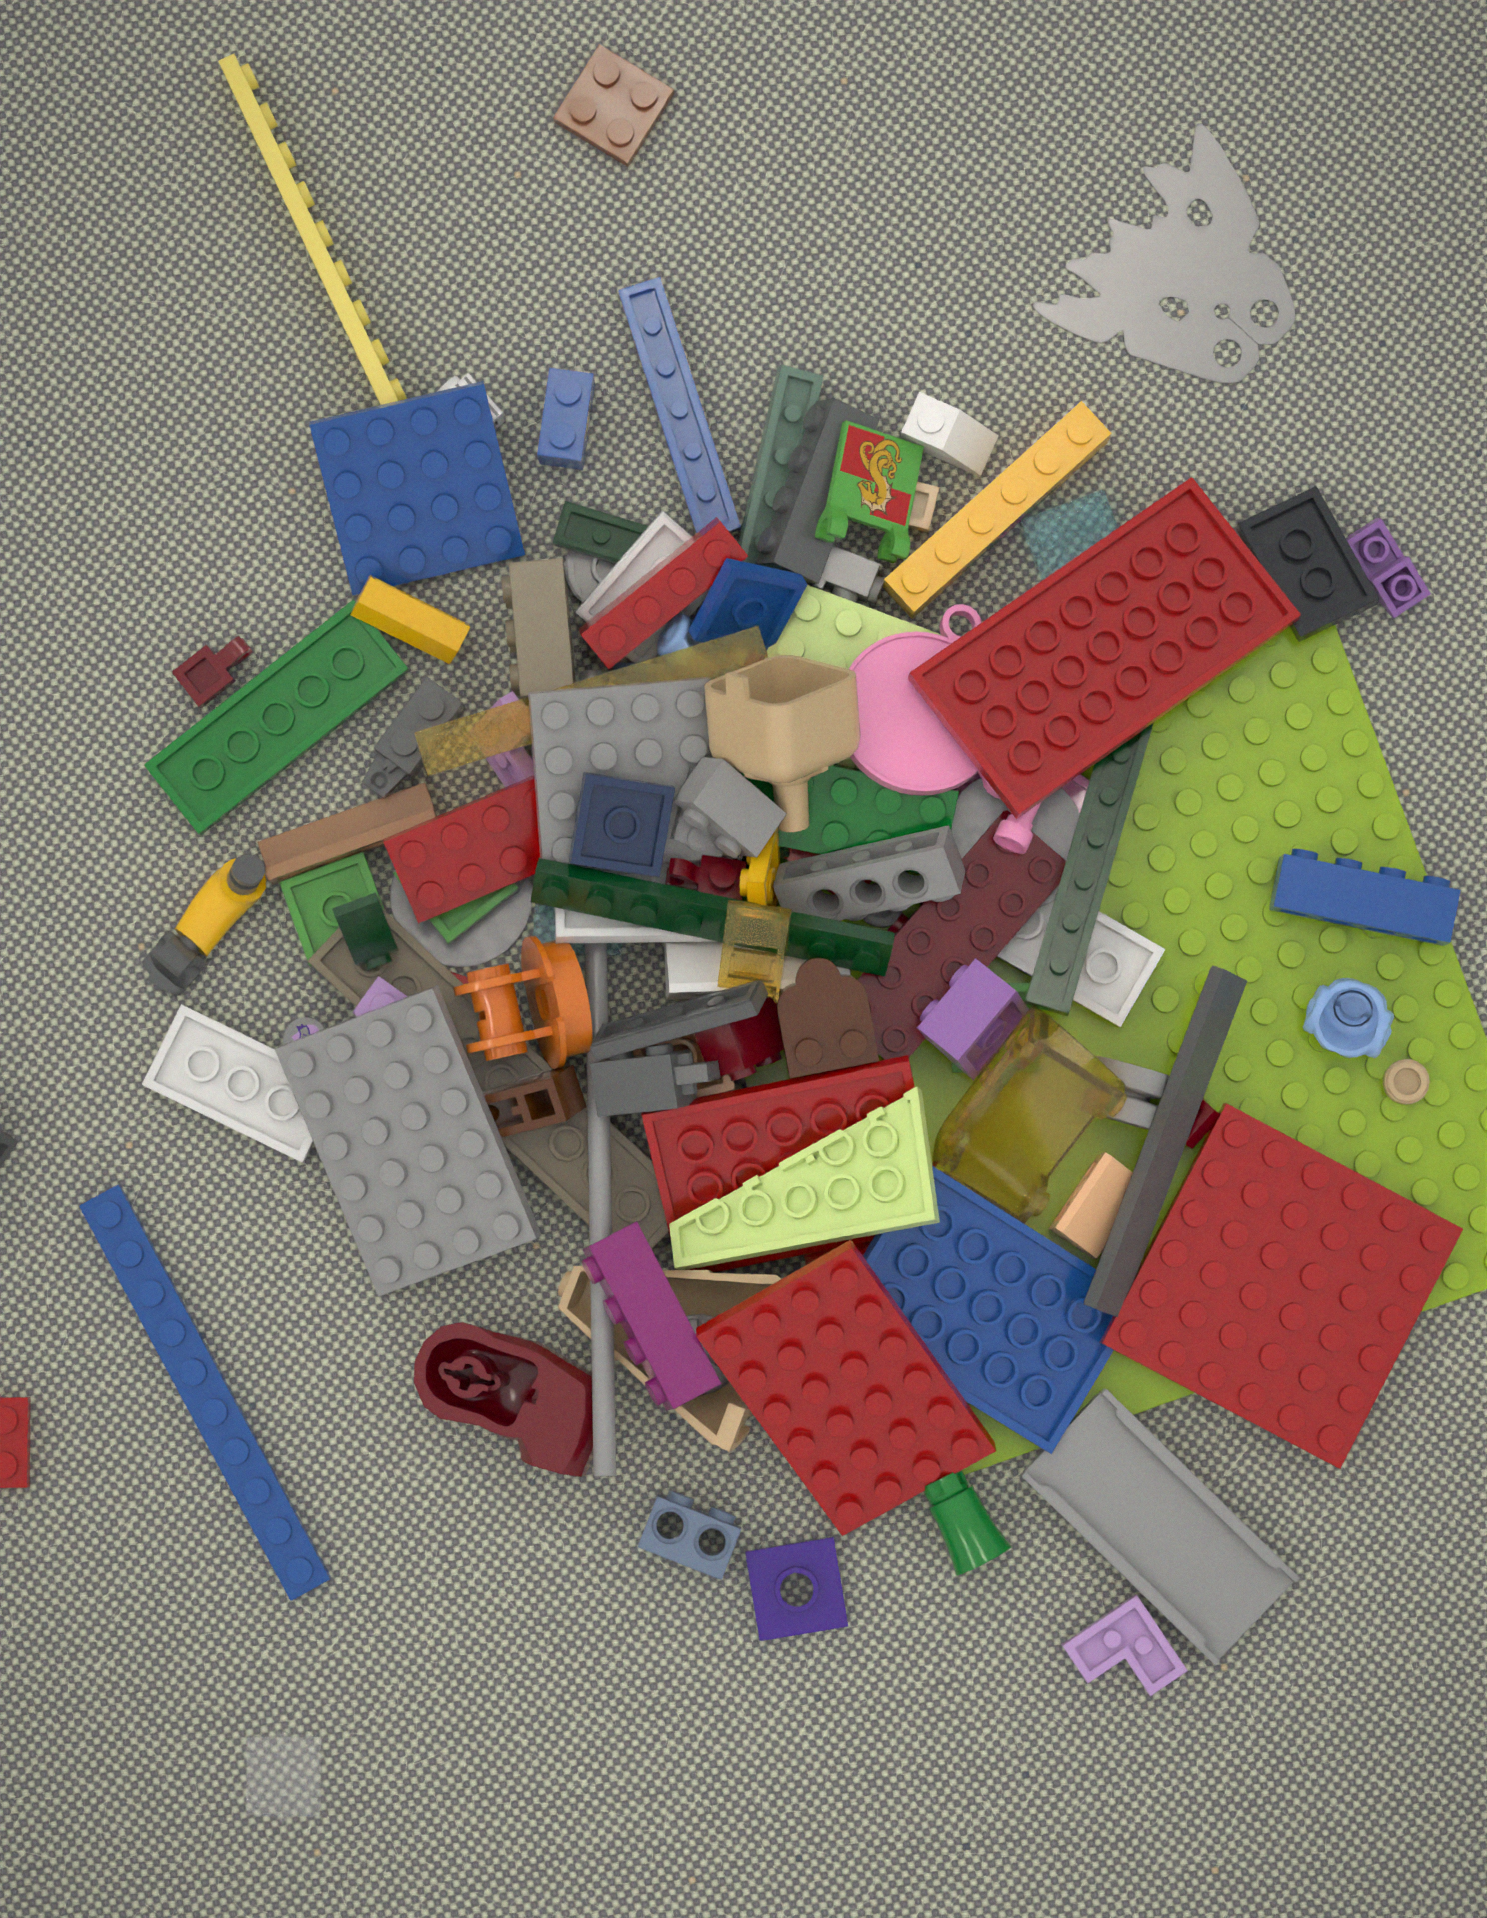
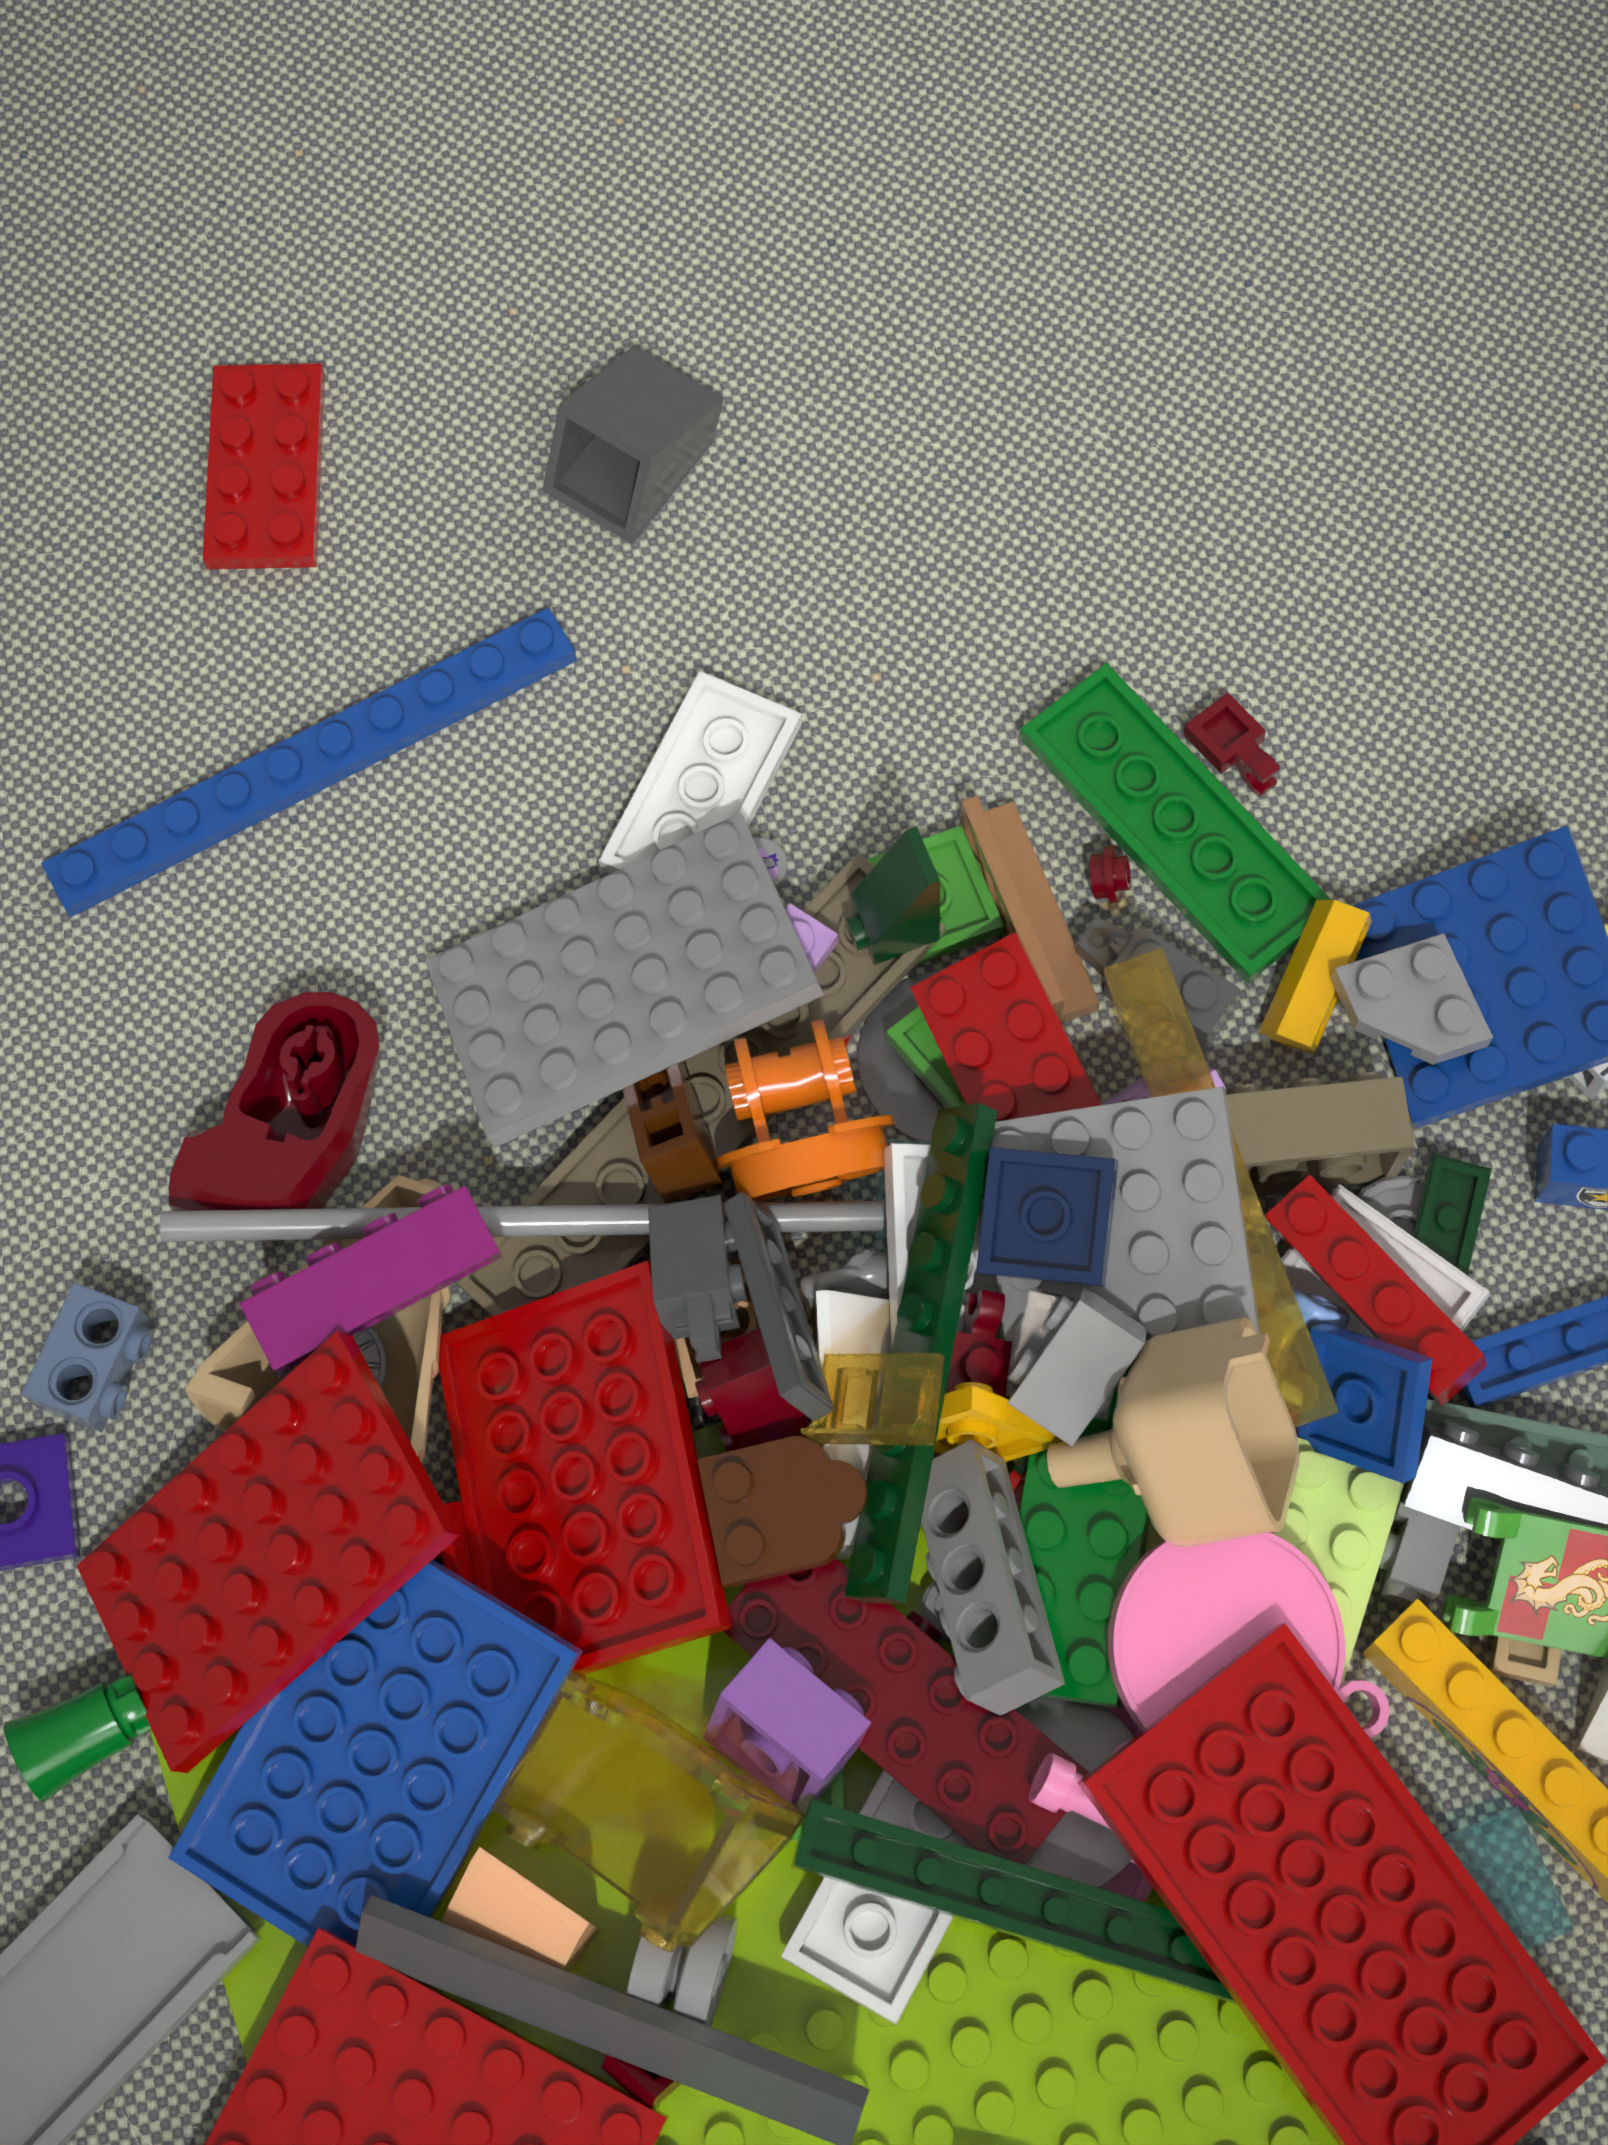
camera: 90 degrees right, 15 degrees down
piece [142,854,267,996] -> none
yellowish green wing [669,1087,940,1270] -> none
none -> light grey piece [799,1248,890,1319]
none -> dark red plate [1090,845,1131,904]
none -> light grey plate [1330,934,1493,1065]

